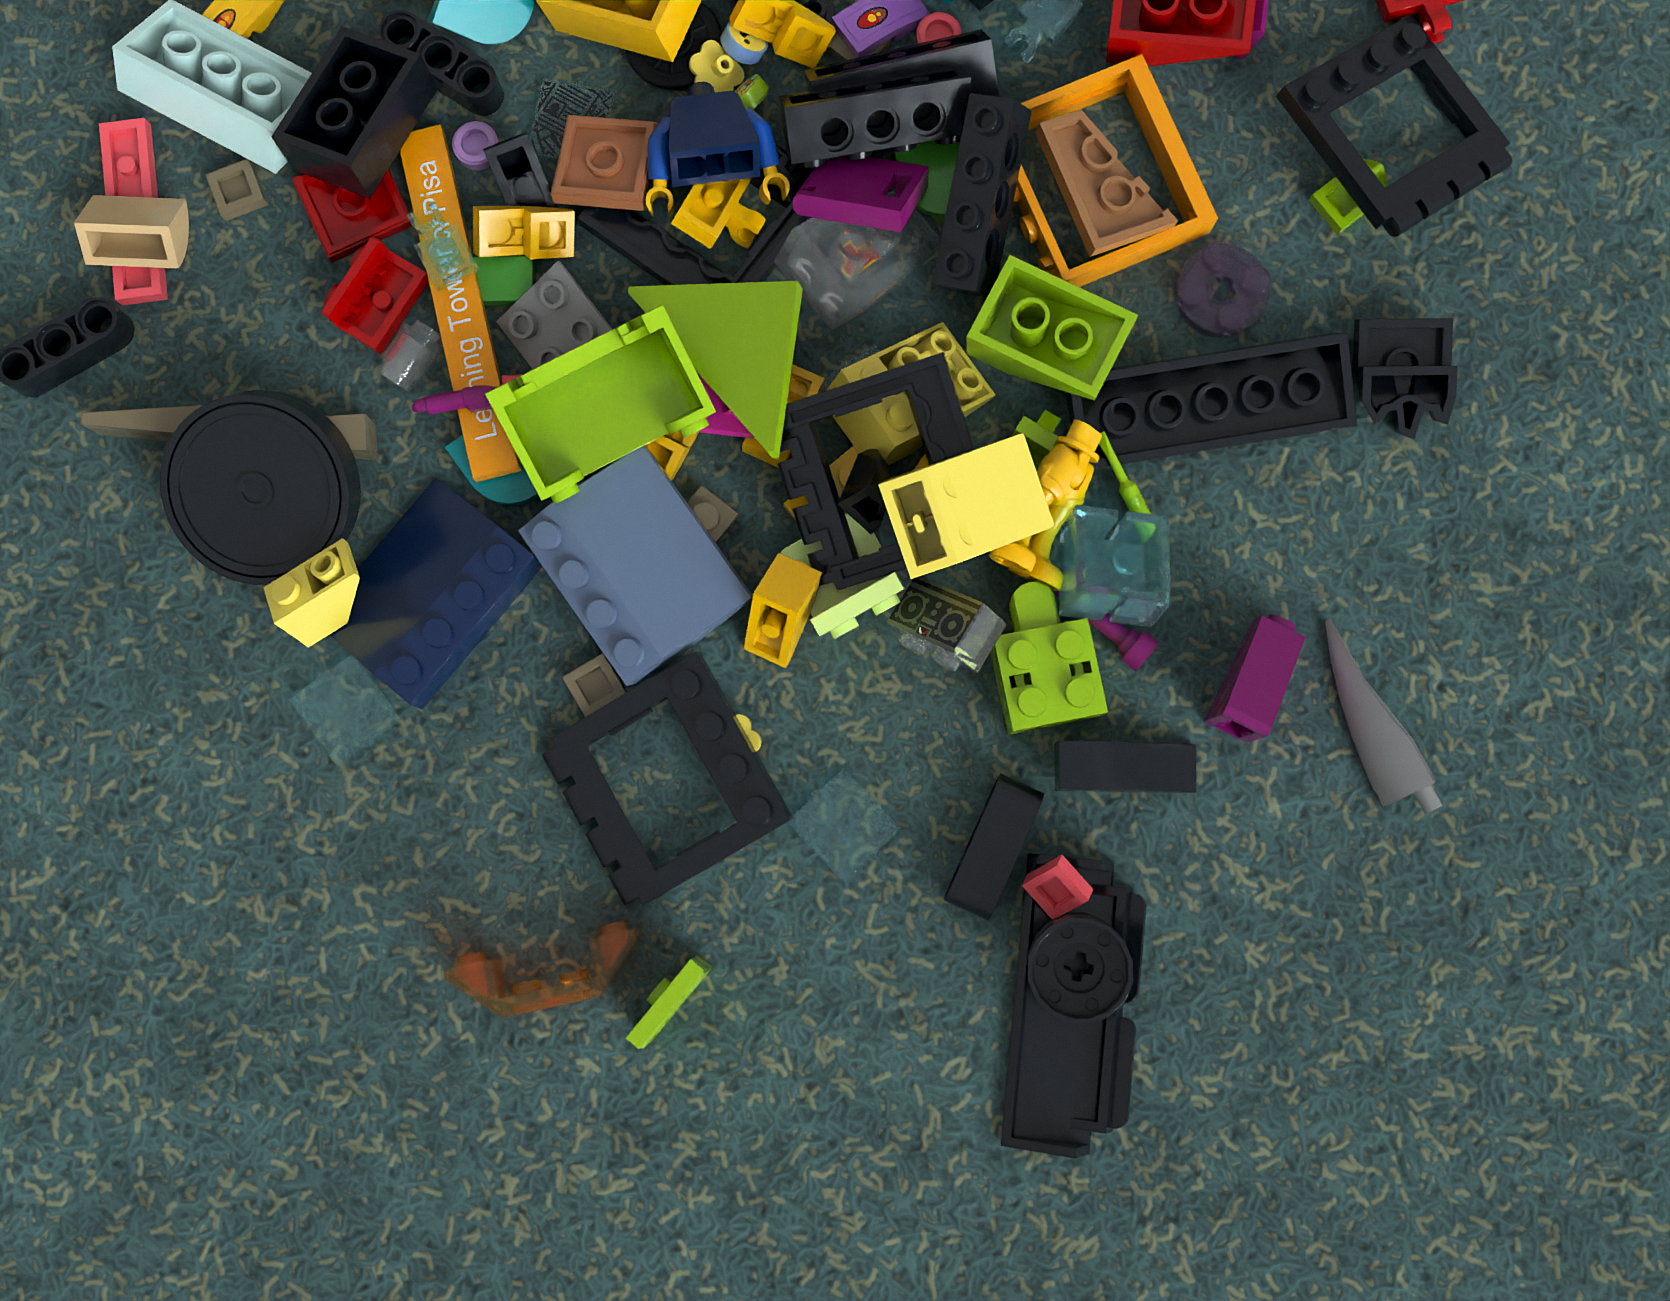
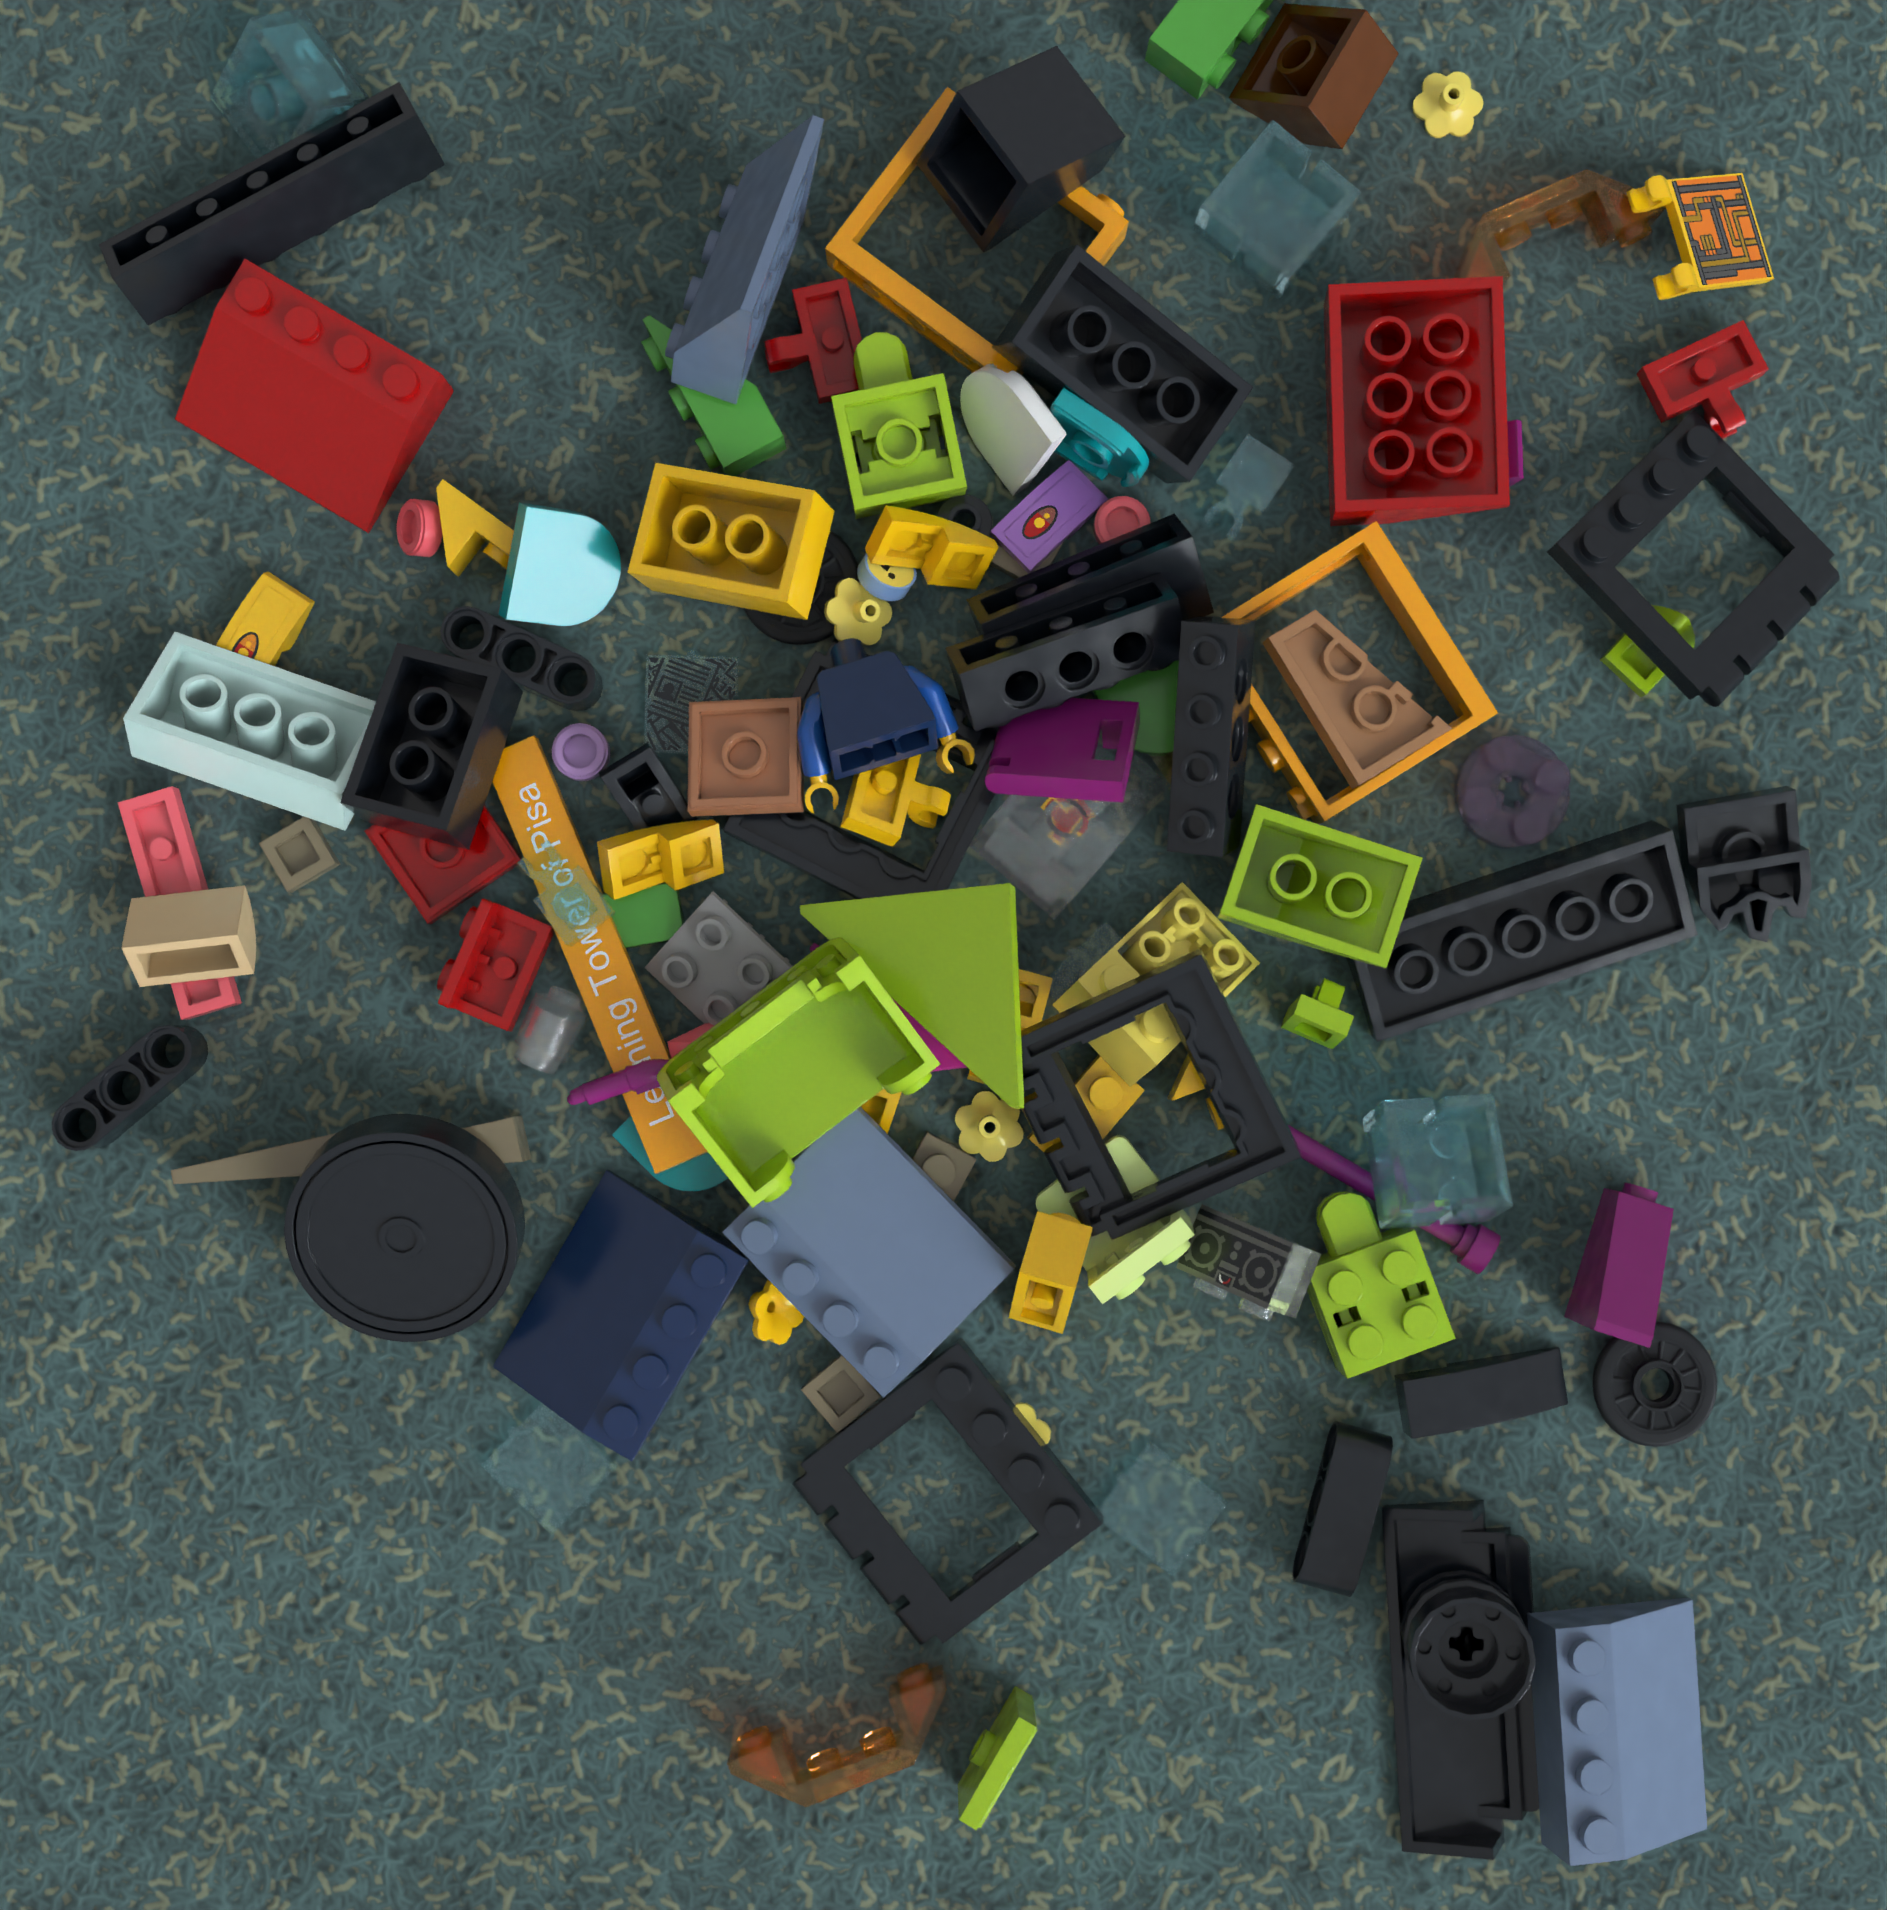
camera: 15 degrees left, 5 degrees up
light yellow slope [263,538,360,648] -> none
lime tile [734,74,769,110] -> none
black brick [838,449,892,535] -> none
light yellow slope [878,432,1055,579] -> none
yellow piece [989,419,1102,591] -> none
coral plate [1022,854,1093,919] -> none
lime piece [1099,431,1159,537] -> none
light grey piece [1325,618,1443,814] -> none
none -> yellow plant [748,1280,804,1345]
none -> light yellow plant [955,1091,1024,1162]
none -> sand blue slope [1527,1598,1707,1866]
none -> black wheel [1592,1322,1717,1447]

